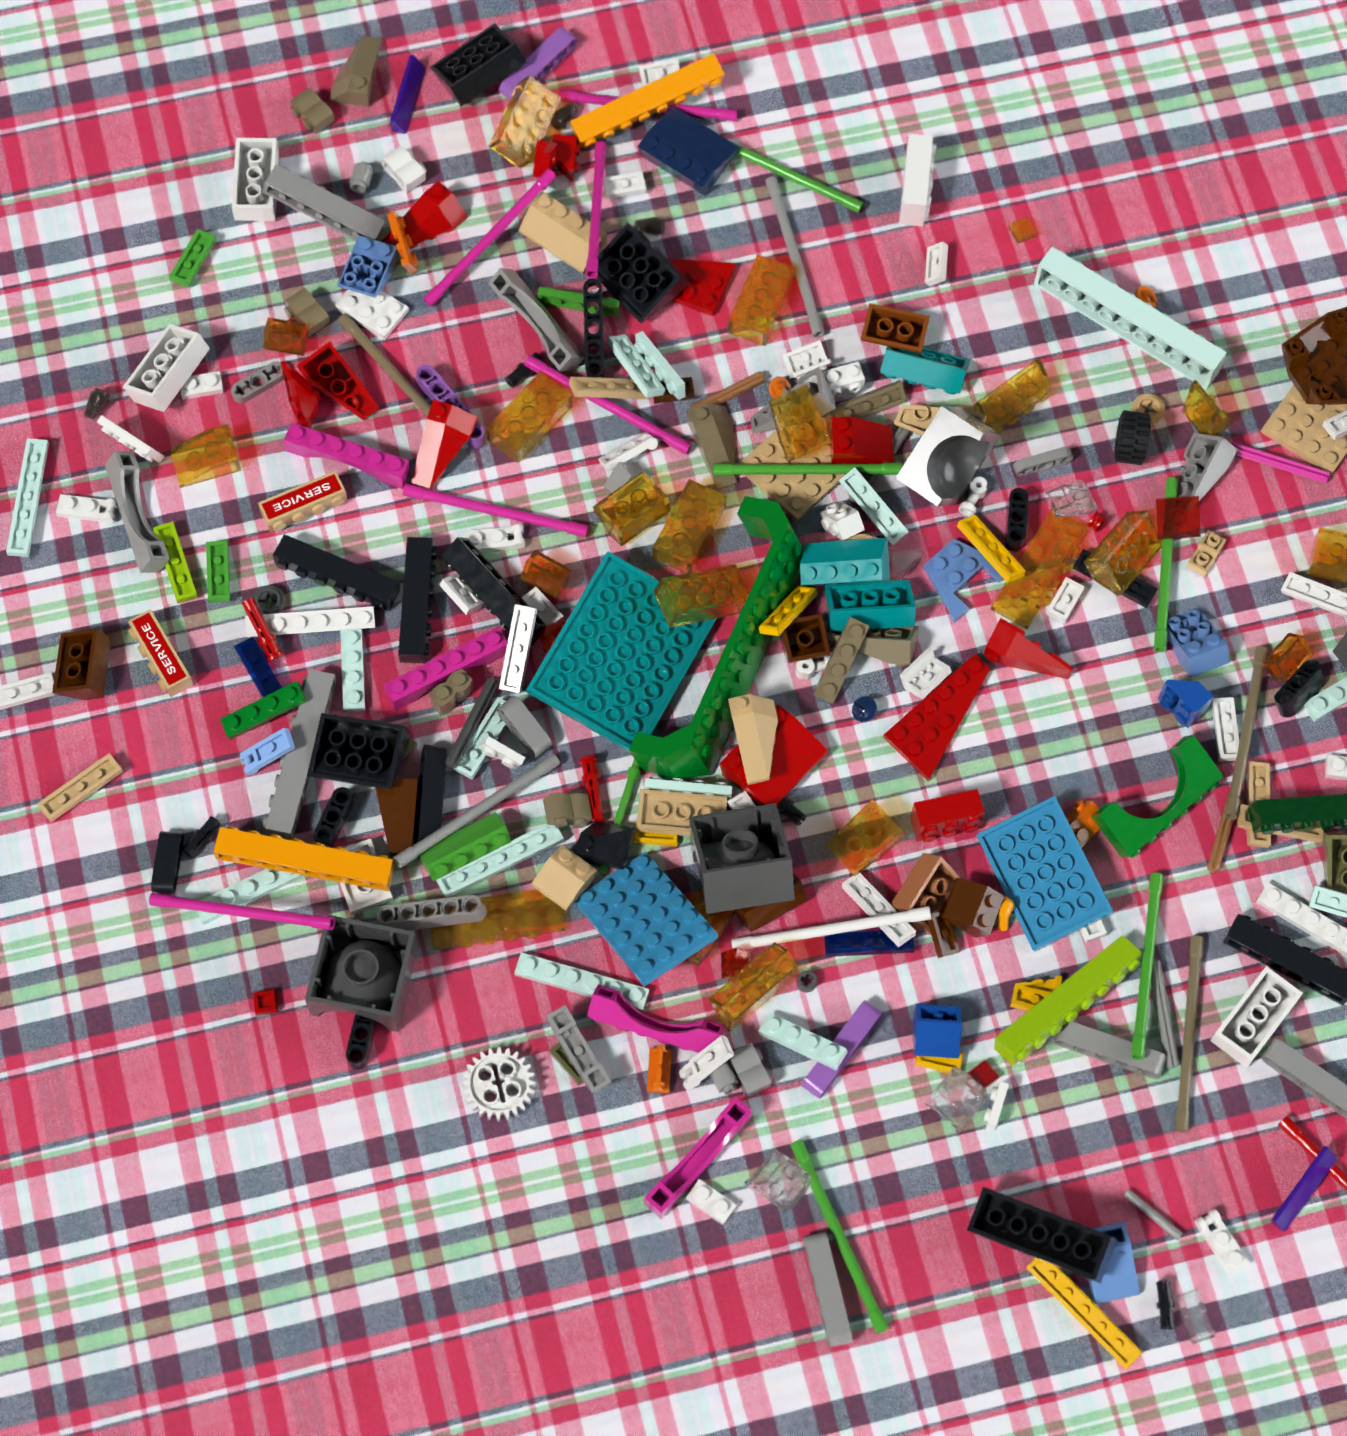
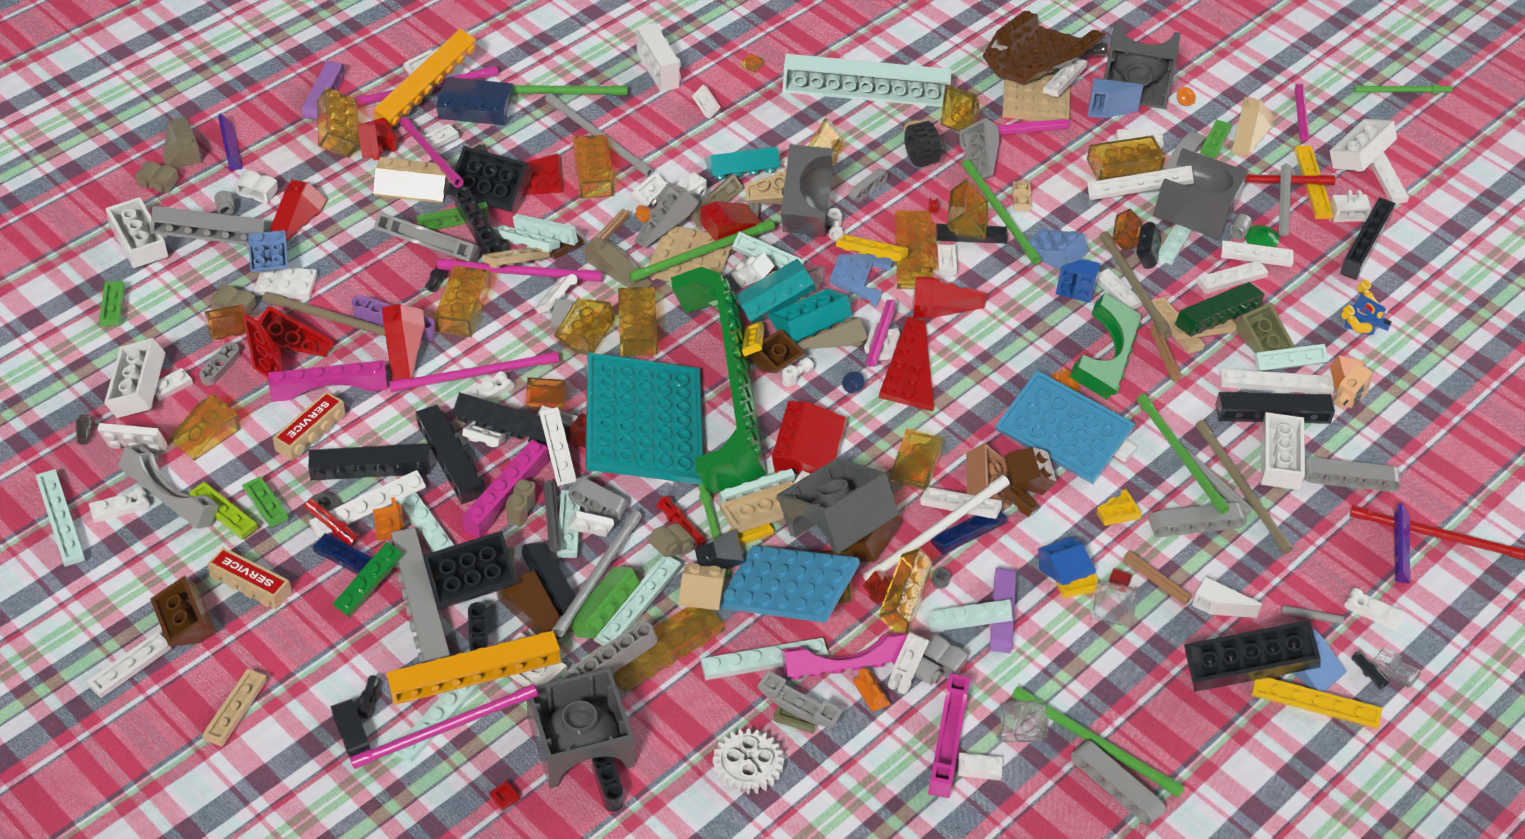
camera: 30 degrees left, 20 degrees down
light blue plate [240,728,295,775] -> none
orange wing [387,211,419,275] -> none
dark pink piece [423,169,556,307] -> none
black slope [430,23,526,106] -> none
clear smoke cone [549,102,578,130] -> none
clear yellow brick [653,564,749,627] -> none
tan wedge [728,694,778,785] -> none
clear yellow slope [769,385,832,461] -> none
dark tan plate [812,617,870,704] -> none
dark orange slope [861,303,930,353] -> none
red brick [910,789,985,842] -> none
white plate [983,1081,1009,1131] -> none
lime brick [994,935,1142,1066] -> none
light orange arm [997,897,1014,931] -> none
black beam [1005,488,1029,551] -> none
clear slope [1045,480,1099,517] -> none
clear red tile [1156,496,1201,540] -> none
none -> orange bracket [373,497,404,541]
none -> dark pink axle [865,299,896,367]
none -> medium nougat axle [1123,551,1192,605]
none -> white slope [1192,577,1262,618]

